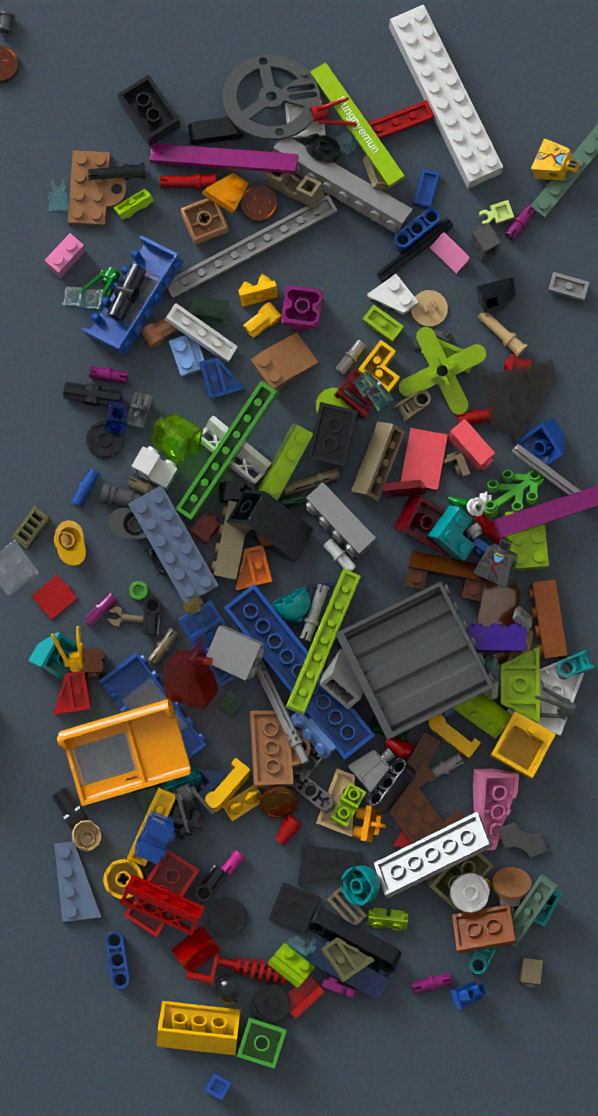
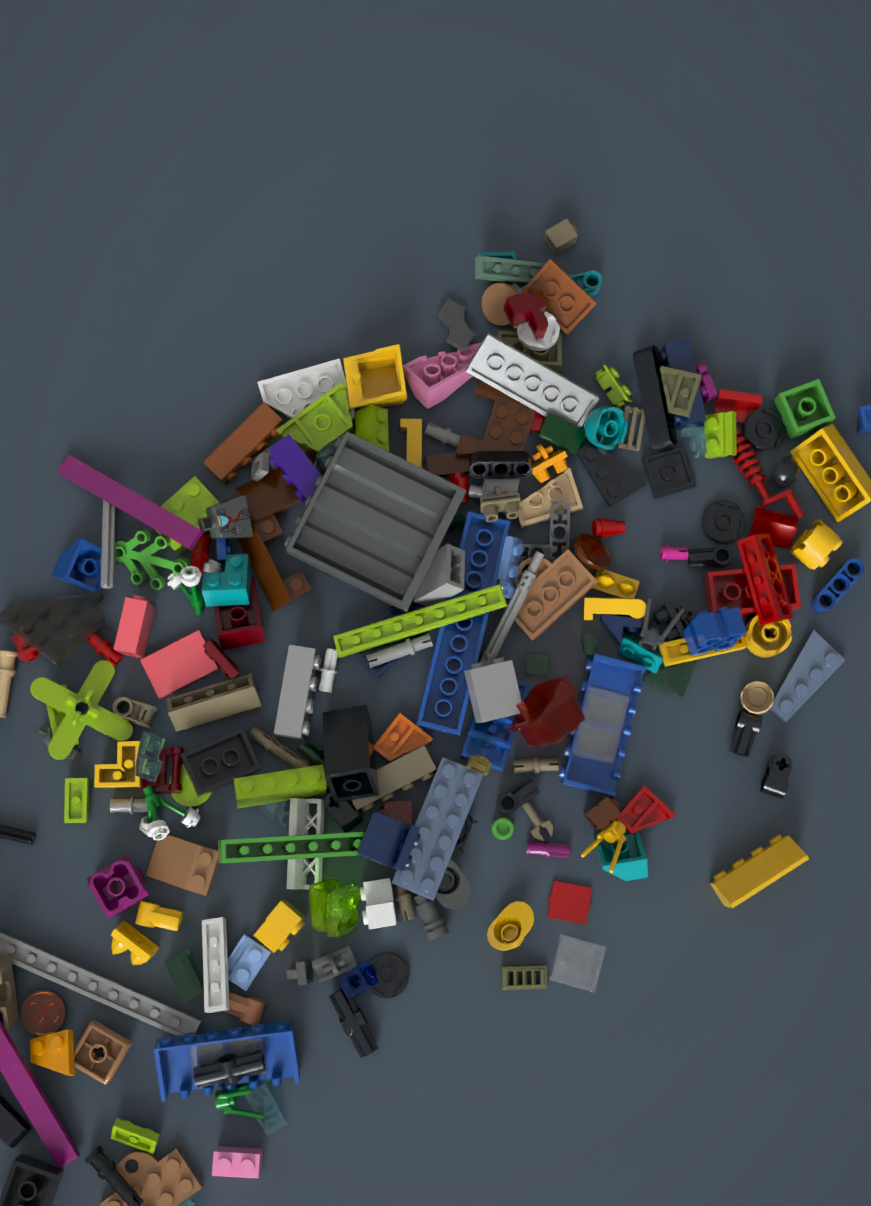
camera: 125 degrees left, 0 degrees up
light orange piece [57,699,191,806] -> none
blue pin [71,468,100,507] -> none
magenta pin [89,366,128,384] -> none
red pin [160,173,217,190] -> none
blue wing [199,357,244,399] -> none
teal cylinder [272,587,312,623] -> none
lime slope [330,782,366,828] -> none
white wing [367,274,419,315] -> none
tan piece [411,290,448,327] -> none
magenta pin [411,973,452,995] -> none
dark tan bracket [443,452,470,480] -> none
blue hips [451,981,486,1010] -> none
dark grey plant [535,687,576,720] -> none
teal piece [556,649,595,679] -> none
none -> plant [139,785,201,840]
none -> yellow brick [253,899,306,953]
none -> dark grey tile [286,959,313,986]
none -> dark blue bracket [357,812,421,871]
none -> dark tan hips [479,486,520,522]
none -> dark red brick [503,293,548,340]
none -> dark green slope [538,413,585,455]
none -> clear green plate [580,632,597,658]
none -> black piece [760,754,792,799]
none -> yellow brick [790,519,843,570]

